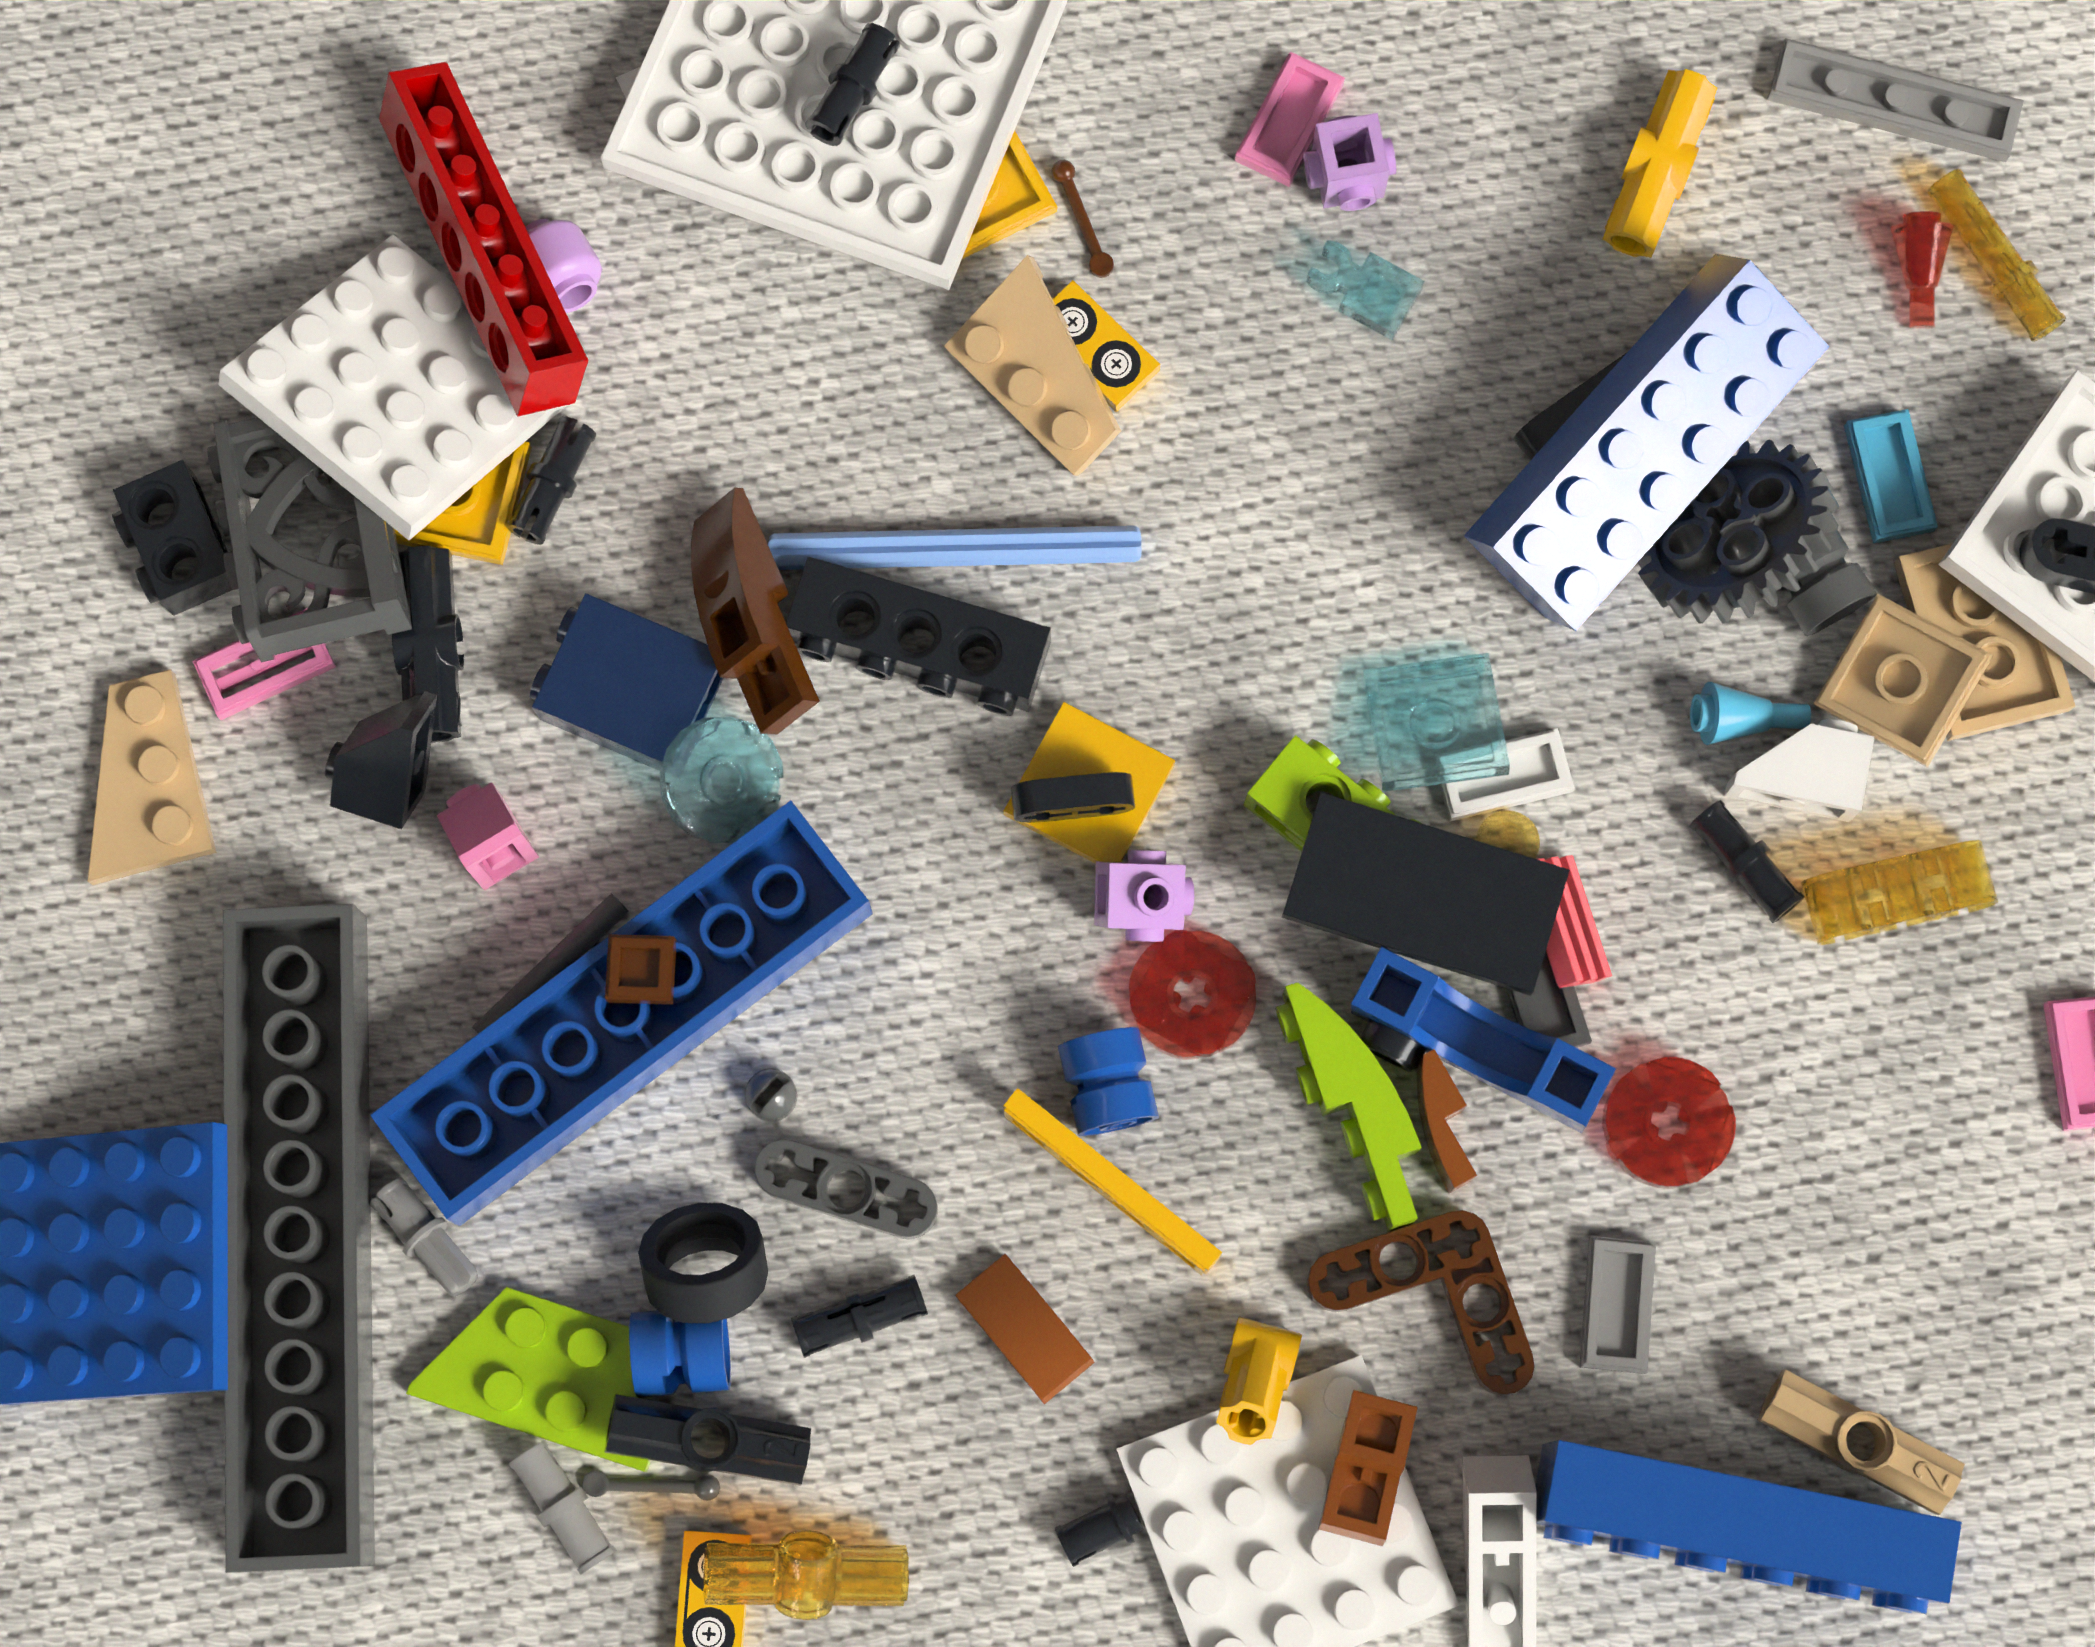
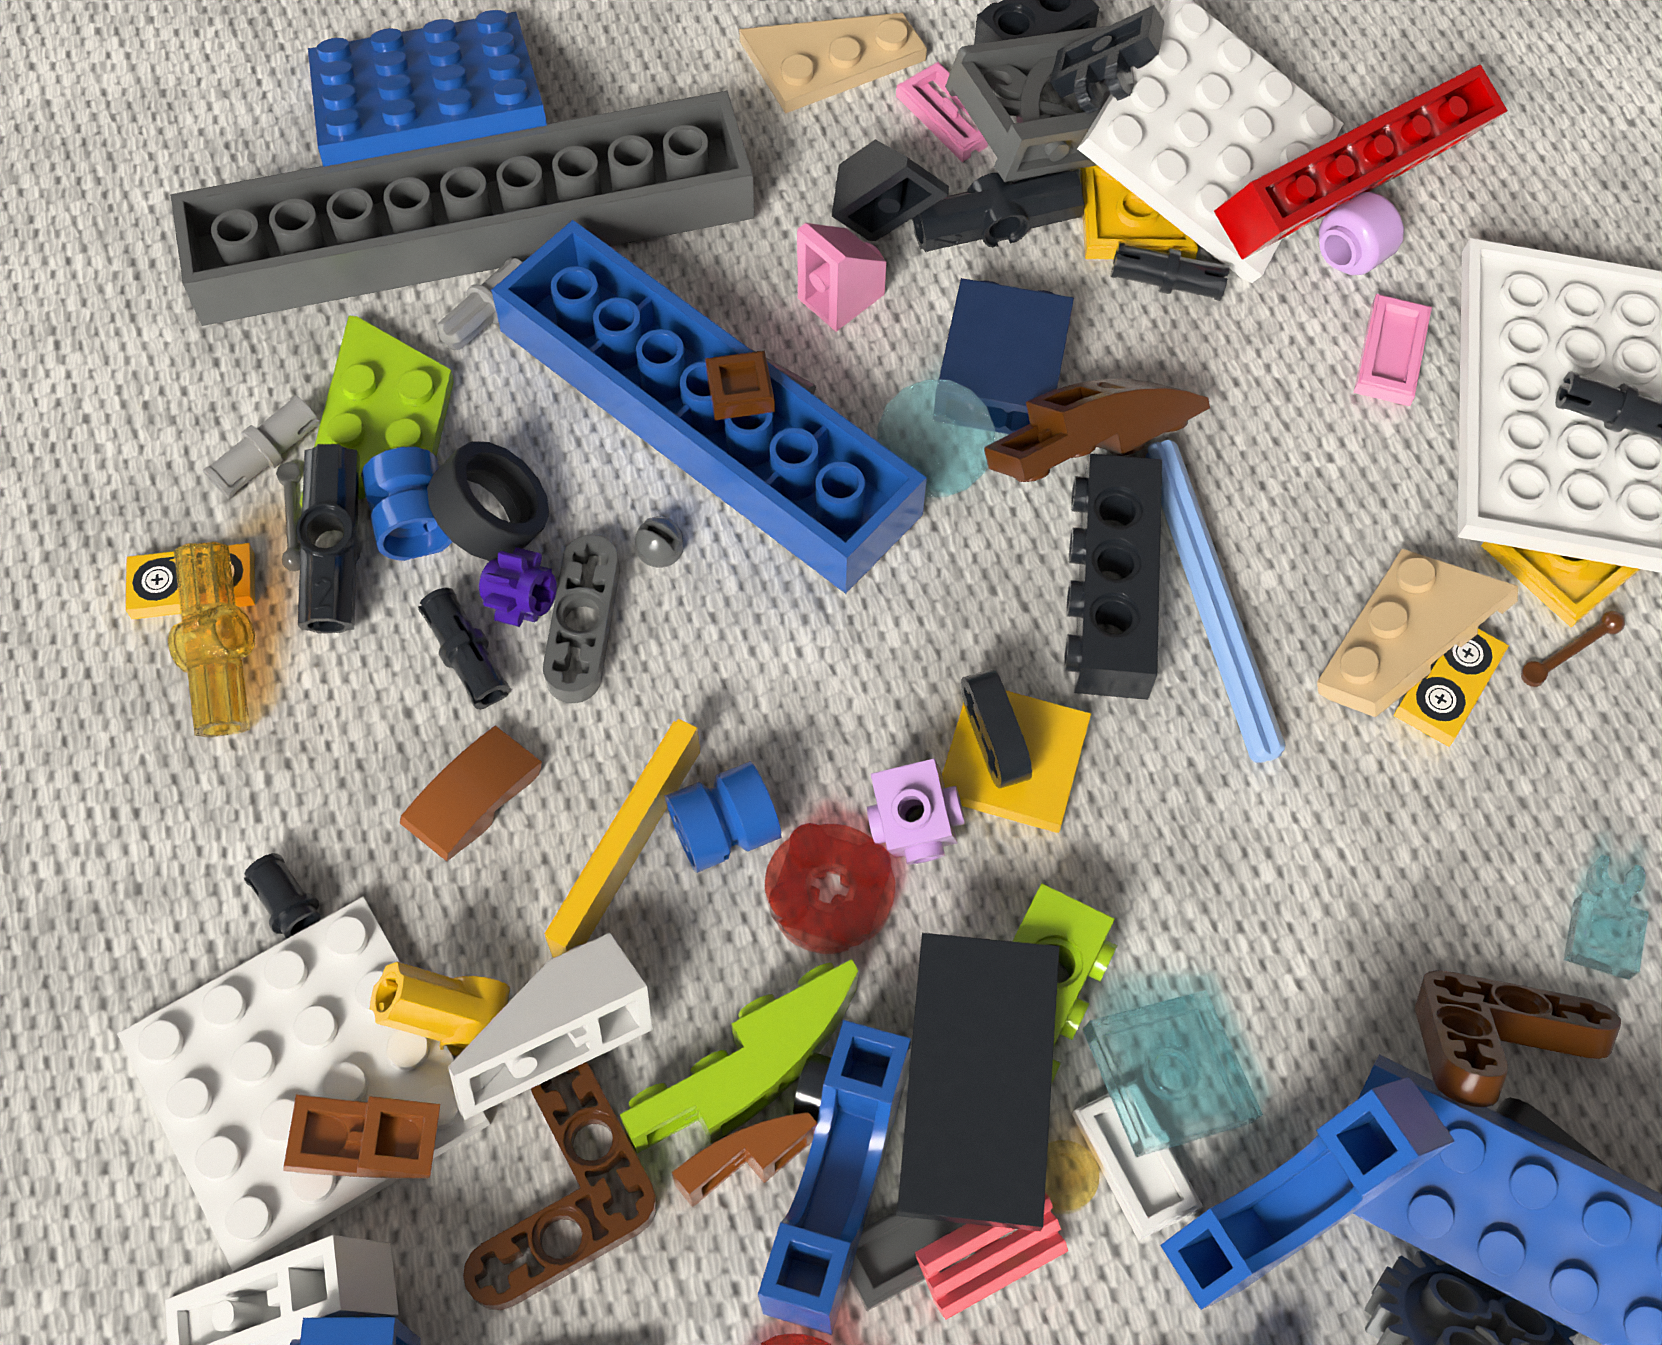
camera: 75 degrees right, 15 degrees down
none -> white slope [448,933,653,1120]
none -> dark purple gear [479,547,557,627]
none -> black hinge [1050,5,1165,114]
none -> blue arch [1160,1077,1455,1310]
none -> bright pink tile [1354,294,1432,406]
none -> reddish brown beam [1415,970,1621,1108]

